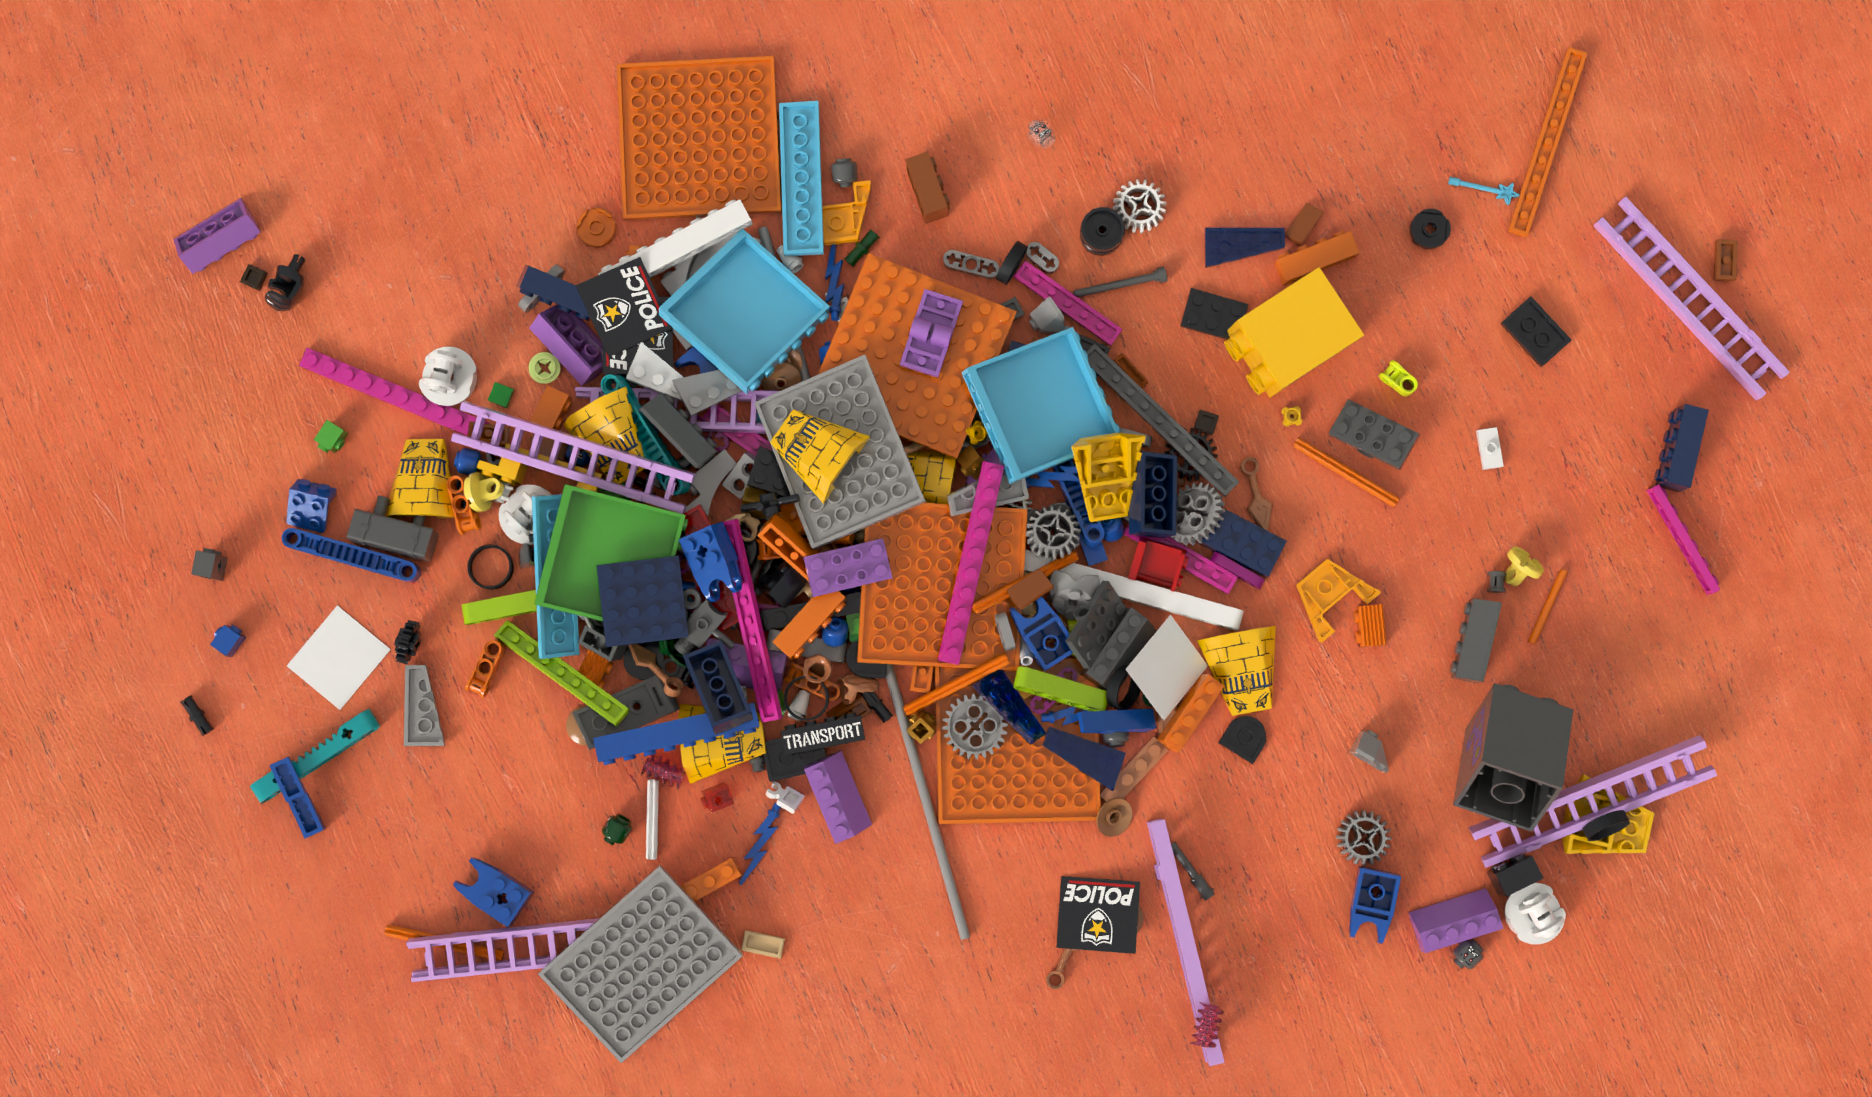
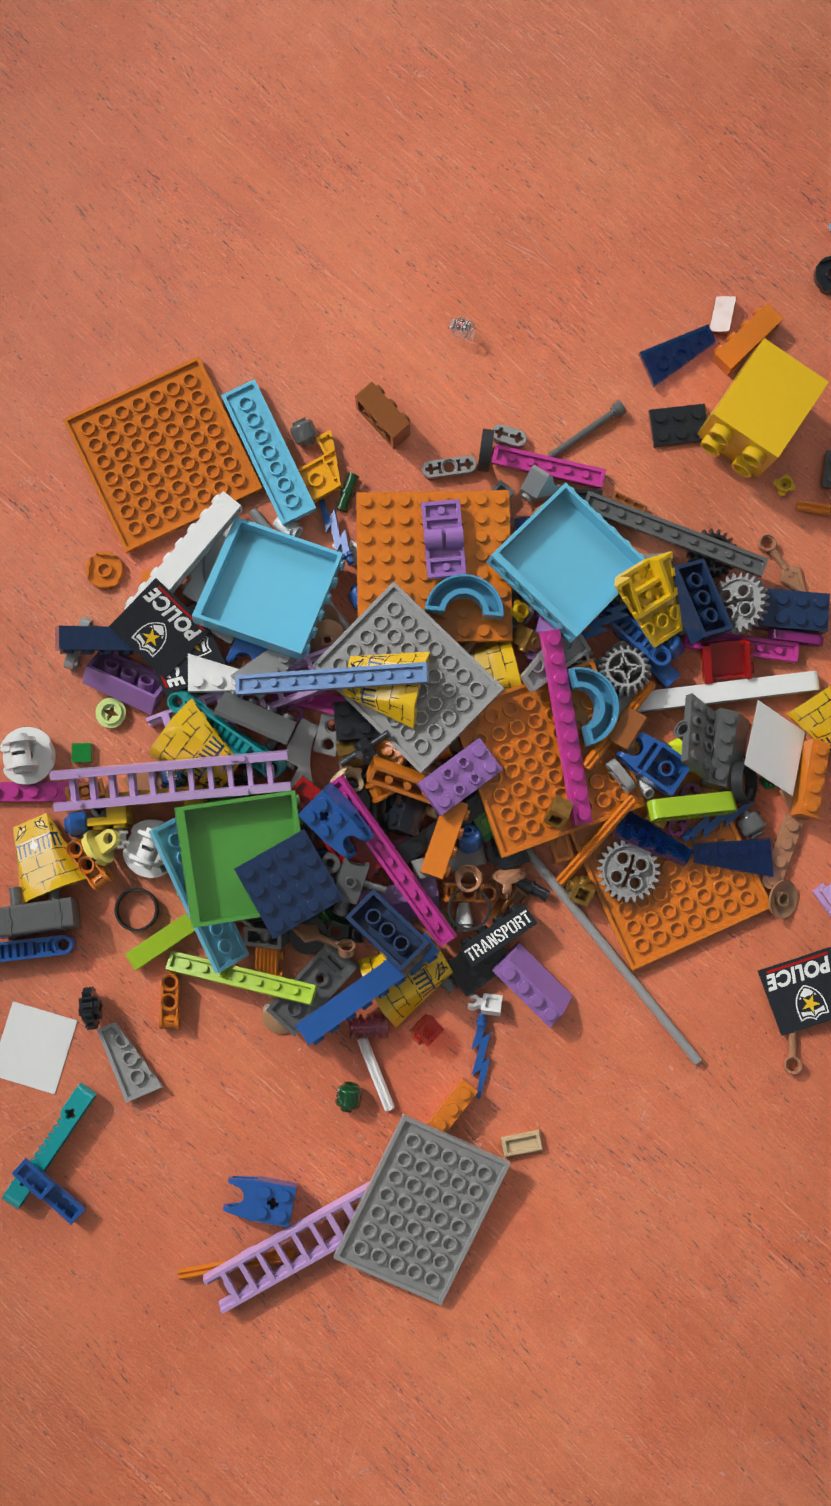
camera: 25 degrees left, 0 degrees up
dark grey slope [519,543,535,568] -> none
orange brick [530,385,572,430] -> none
light grey brick [1047,570,1100,620] -> none
blue slope [1077,709,1157,734] -> none
black wheel [1080,207,1125,256] -> none
white gear [1113,179,1166,233] -> none
dark brown tile [1194,410,1219,435] -> none
none -> medium blue plate [235,662,429,696]
none -> dark azure brick [425,574,503,621]
none -> pearl gold brick [543,794,574,831]
none -> dark azure brick [567,667,619,747]

